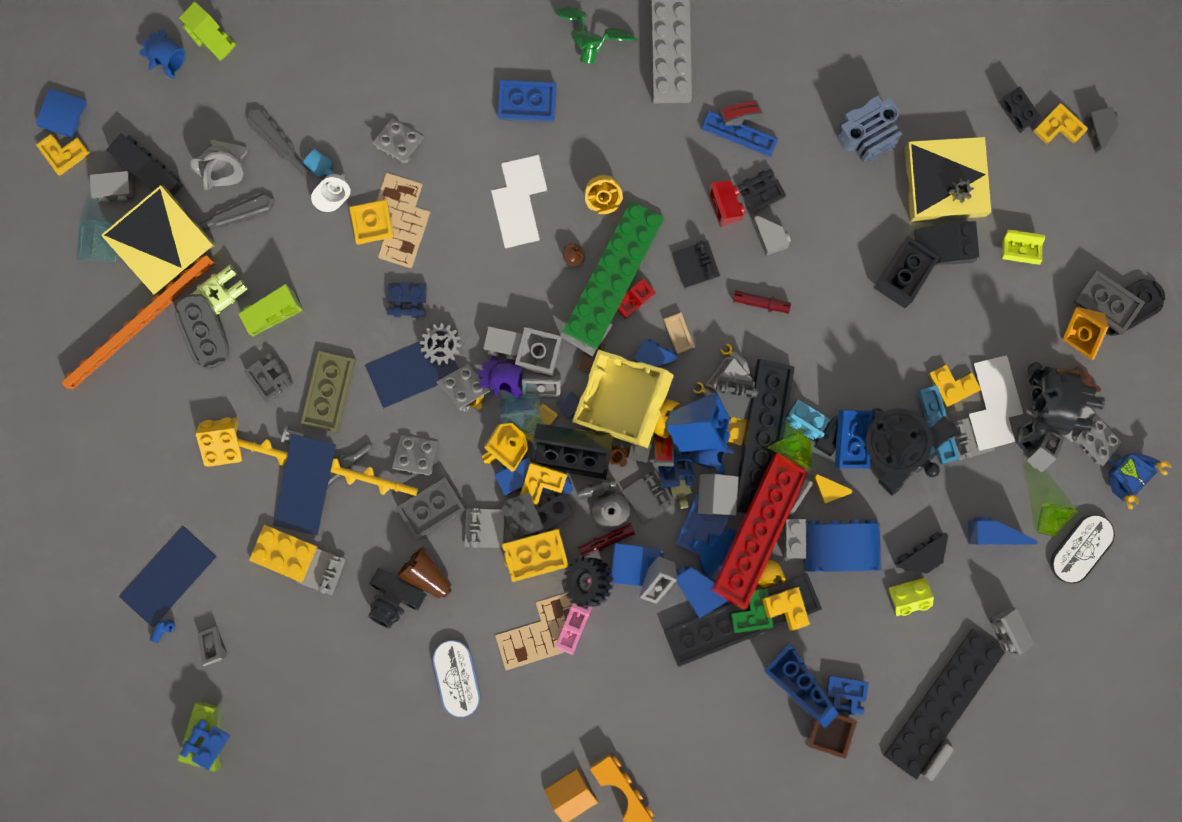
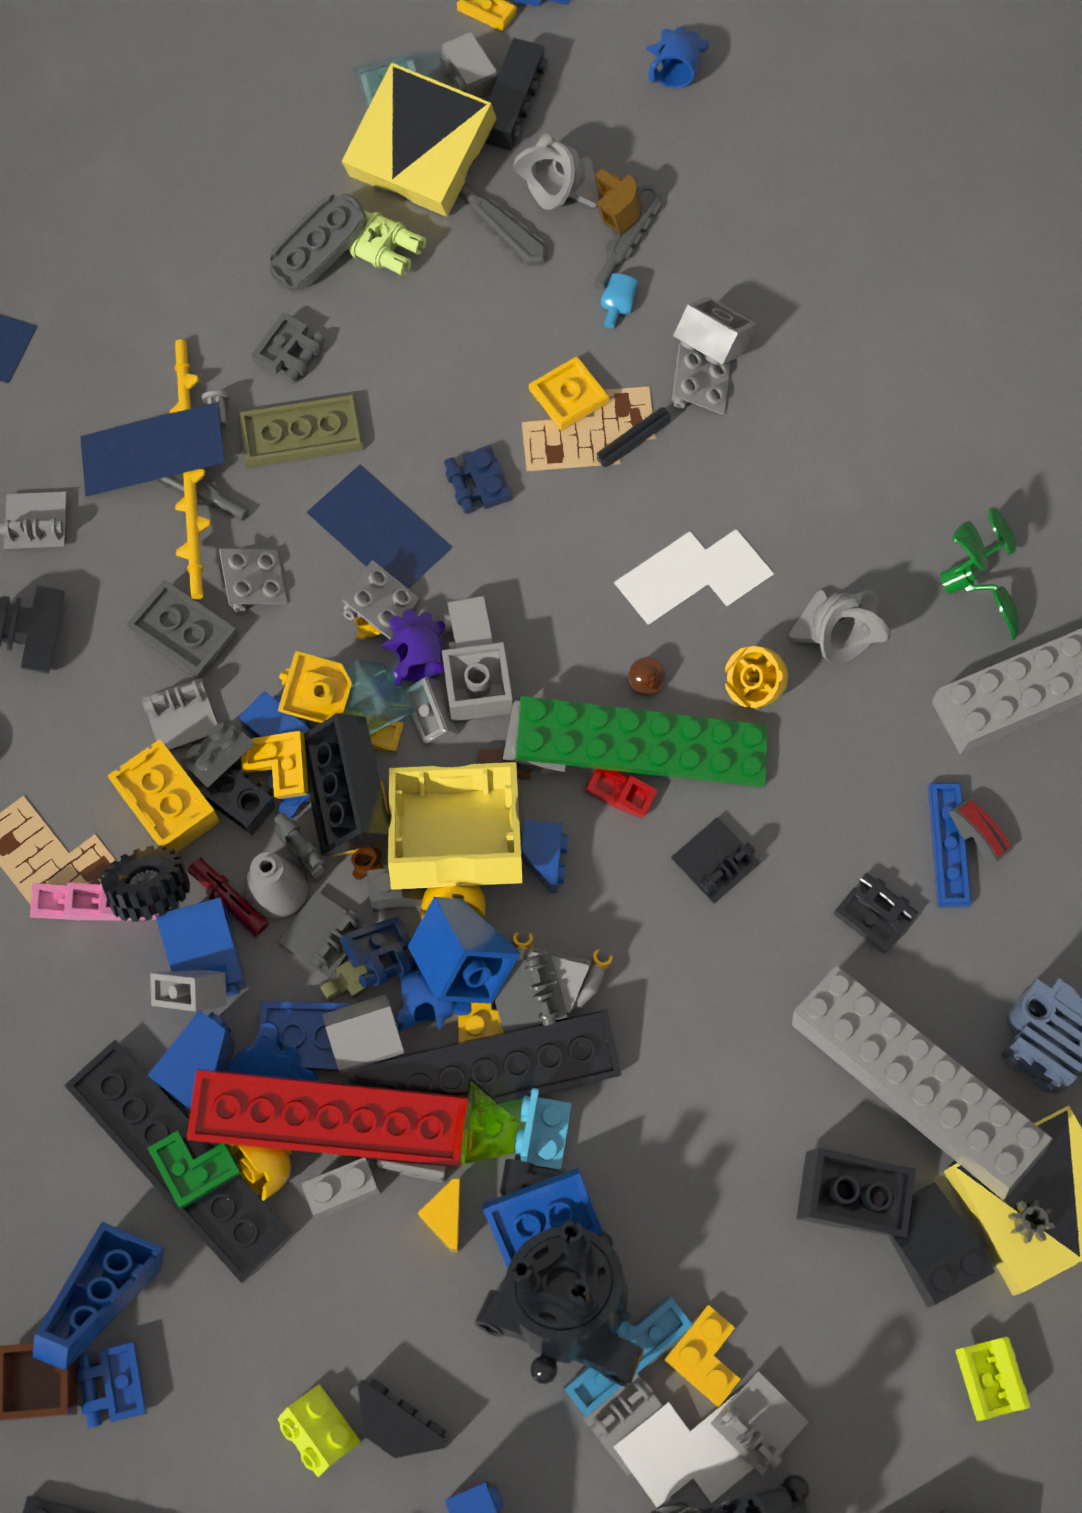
camera: 65 degrees right, 15 degrees down
orange plate [61,255,216,390] -> none
lime wedge [179,1,236,61] -> none
yellow bracket [196,417,242,466] -> none
lime wedge [239,284,303,336] -> none
yellow plate [249,525,318,582] -> none
white piece [311,174,350,212] -> none
reddish brown cone [397,547,452,599] -> none
light grey gear [420,323,462,365] -> none
blue plate [498,80,557,122] -> none
dark blue tile [556,392,579,419] -> none
slope [654,435,674,466] -> none
tan tile [663,312,695,355] -> none
red slope [708,180,745,227] -> none
dark red pin [733,290,791,314] -> none
light grey slope [753,216,791,256] -> none
yellow plate [762,587,810,630] -> none
blue cylinder [804,520,881,572] -> none
none -> pearl gold brick [594,168,642,235]
none -> black axle [596,407,671,467]
none -> brick [673,296,757,365]
none -> light grey hinge [710,1371,809,1475]
none -> light grey helmet [789,589,891,665]
none -> light grey brick [792,965,1052,1201]

